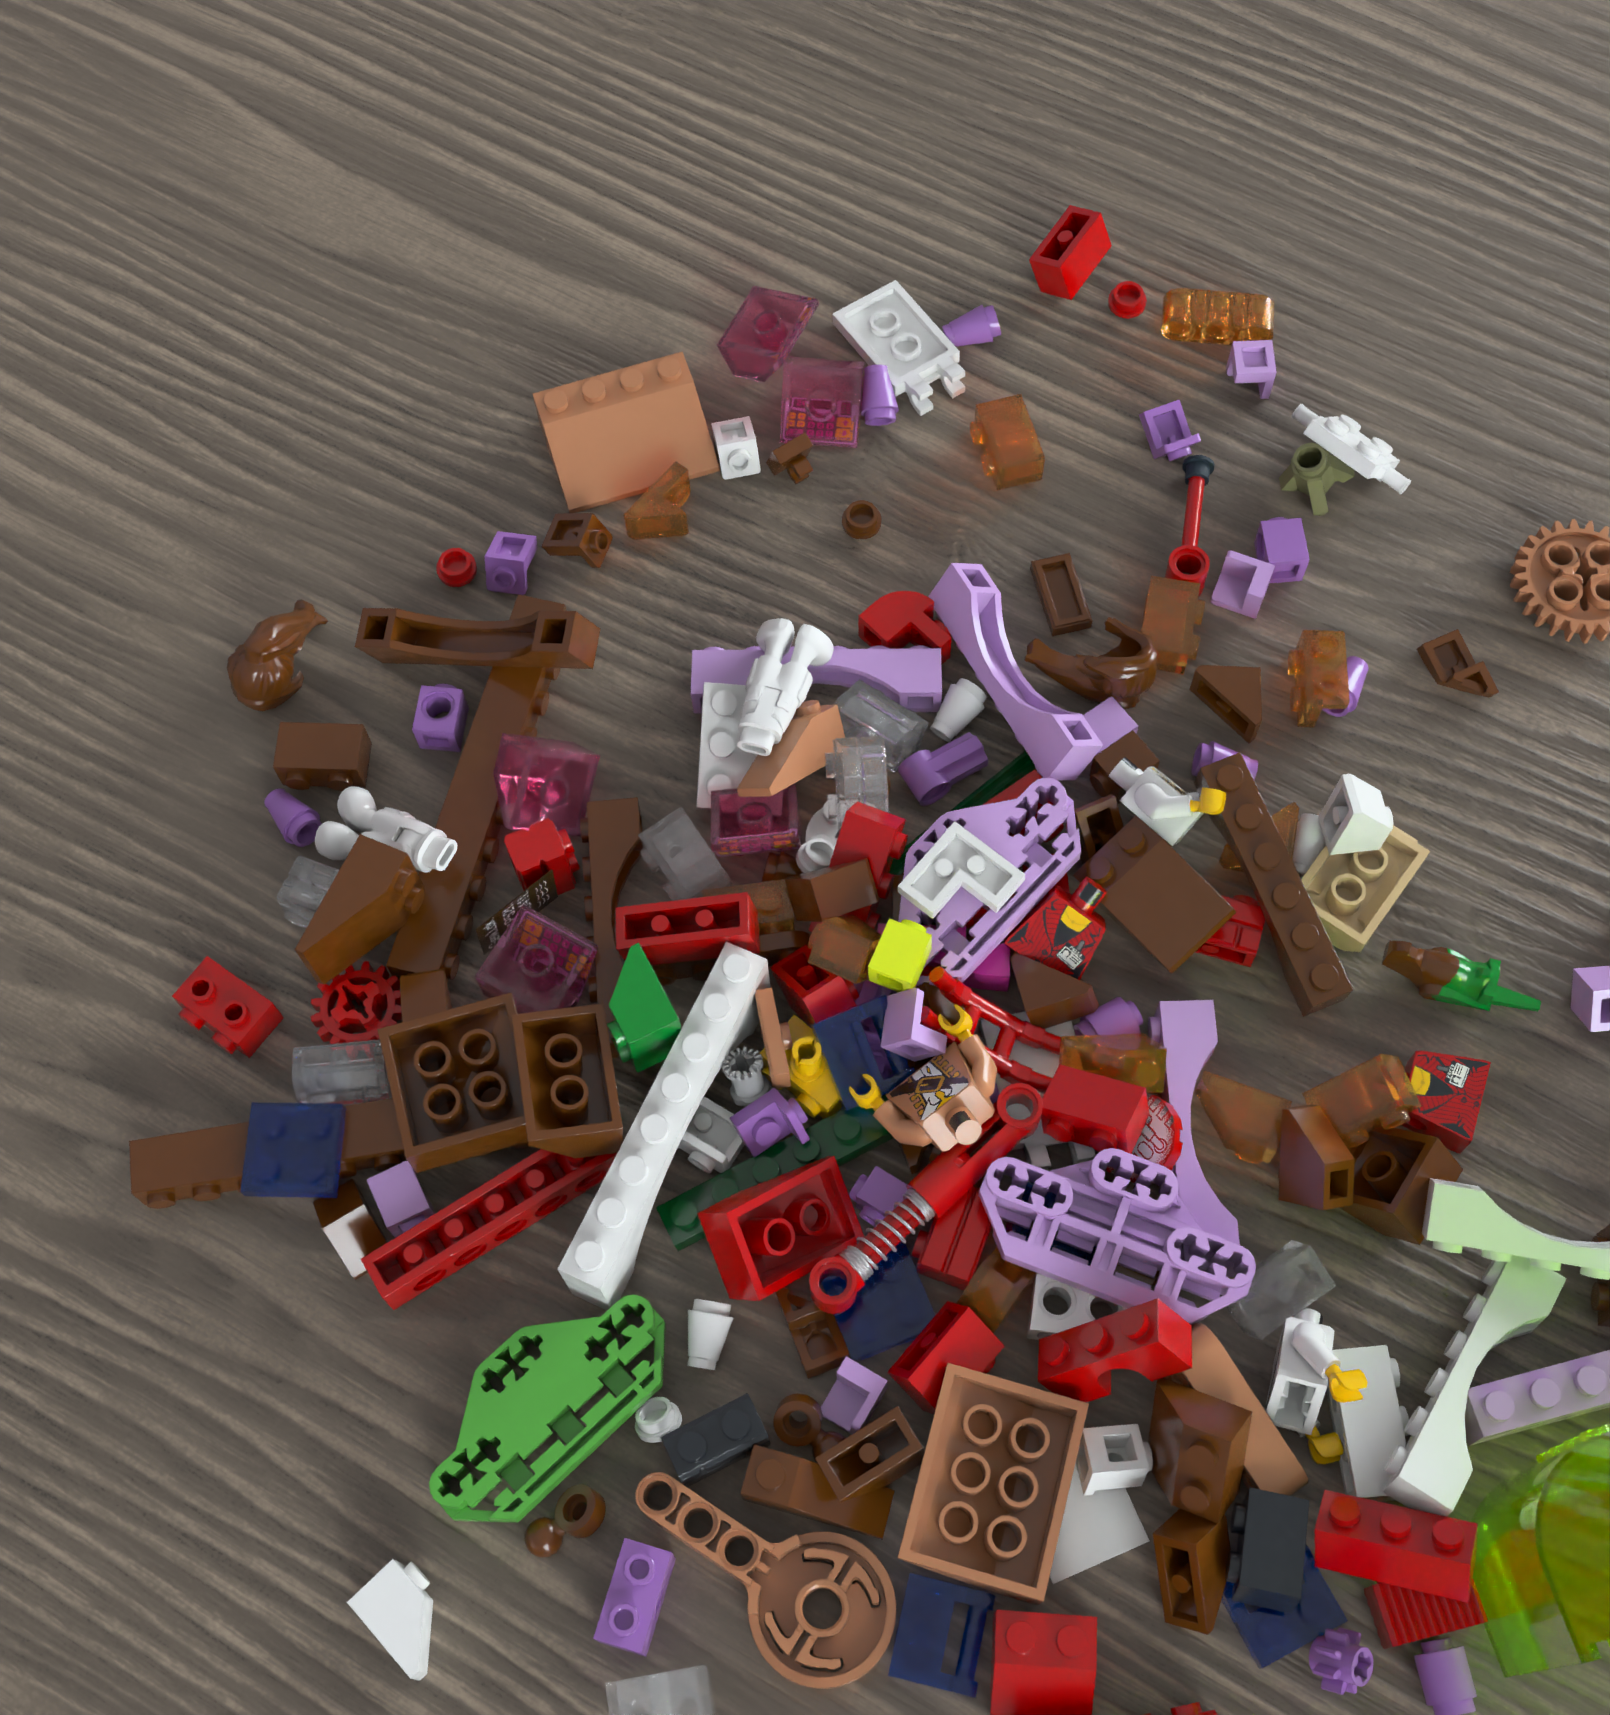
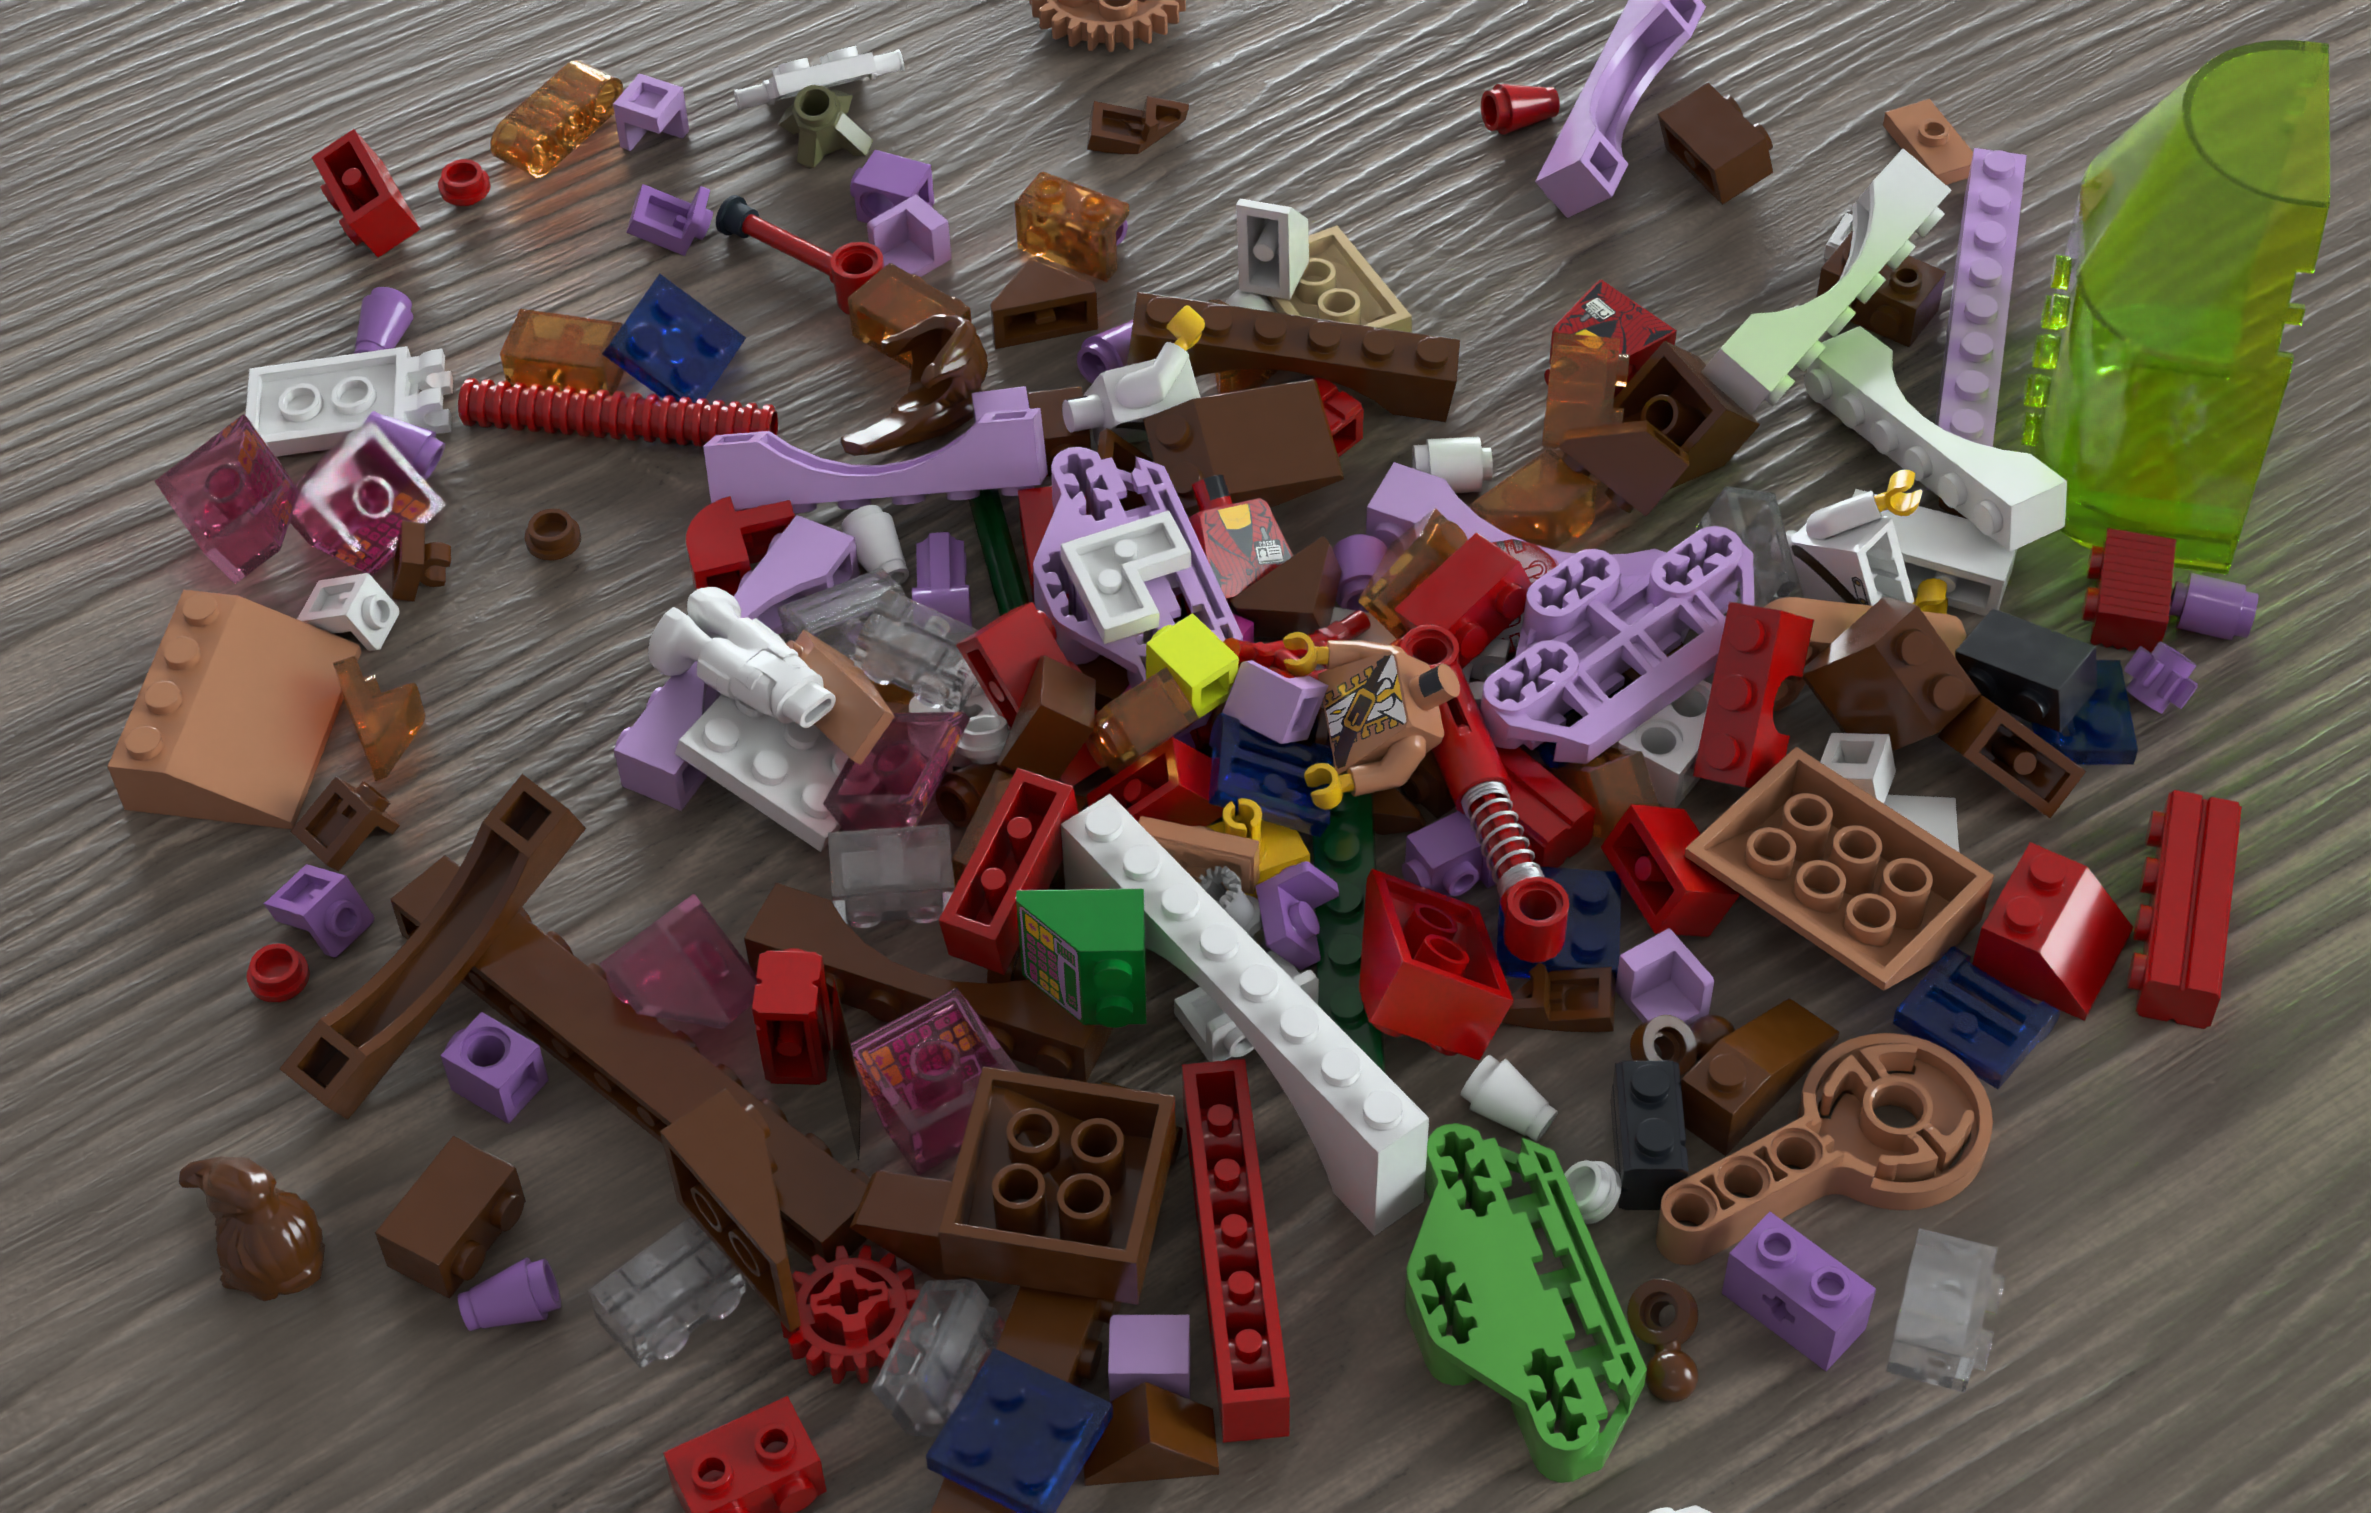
camera: 65 degrees left, 15 degrees down
white piece [315,786,457,872] -> none
reddish brown slope [511,1003,623,1158] -> none
reddish brown slope [815,1406,925,1502] -> none
reddish brown tile [1030,553,1093,637] -> none
red brick [1315,1490,1478,1603] -> none
animal [1382,940,1541,1012] -> none
none -> red piece [458,378,778,447]
none -> clear blue plate [602,274,746,403]
none -> white brick [1412,437,1493,493]

